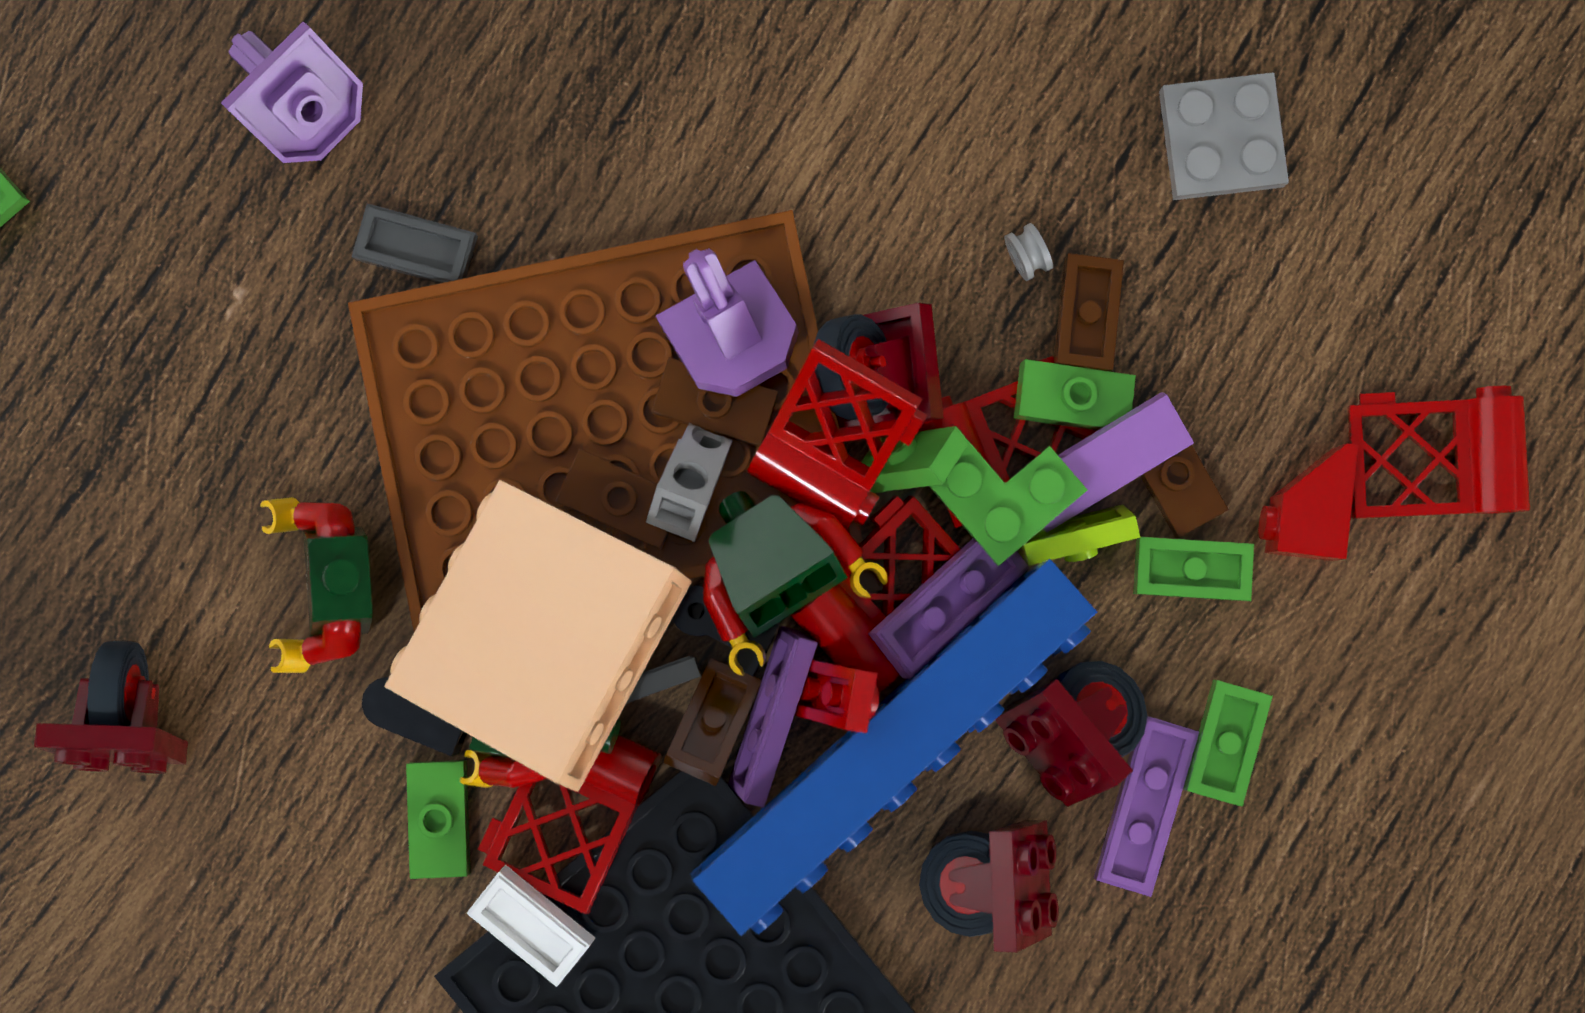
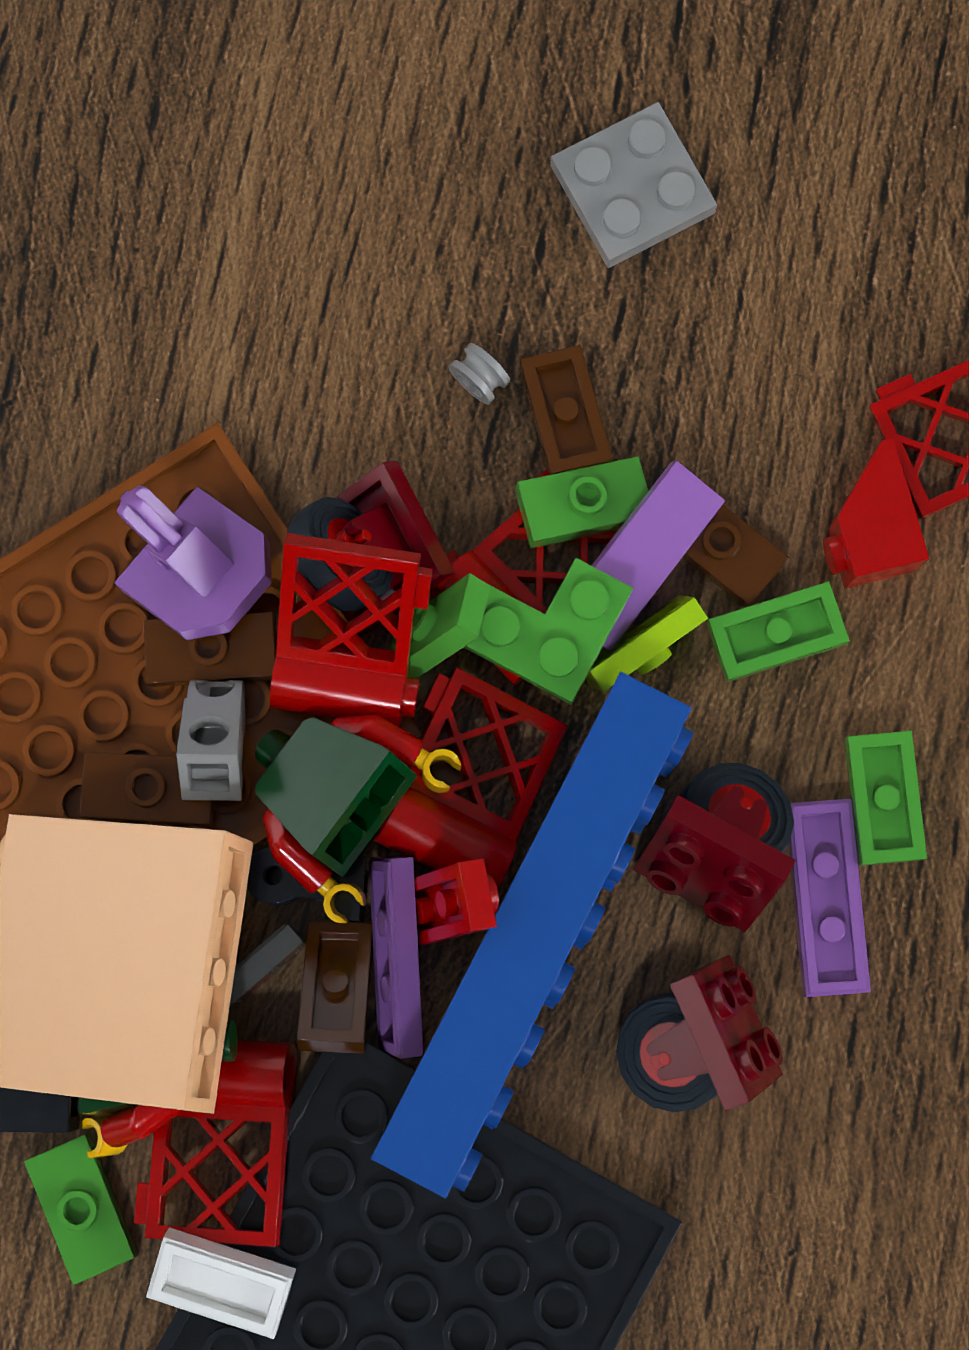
camera: 20 degrees left, 5 degrees down
medium lavender tile [868,538,1029,678] -> none

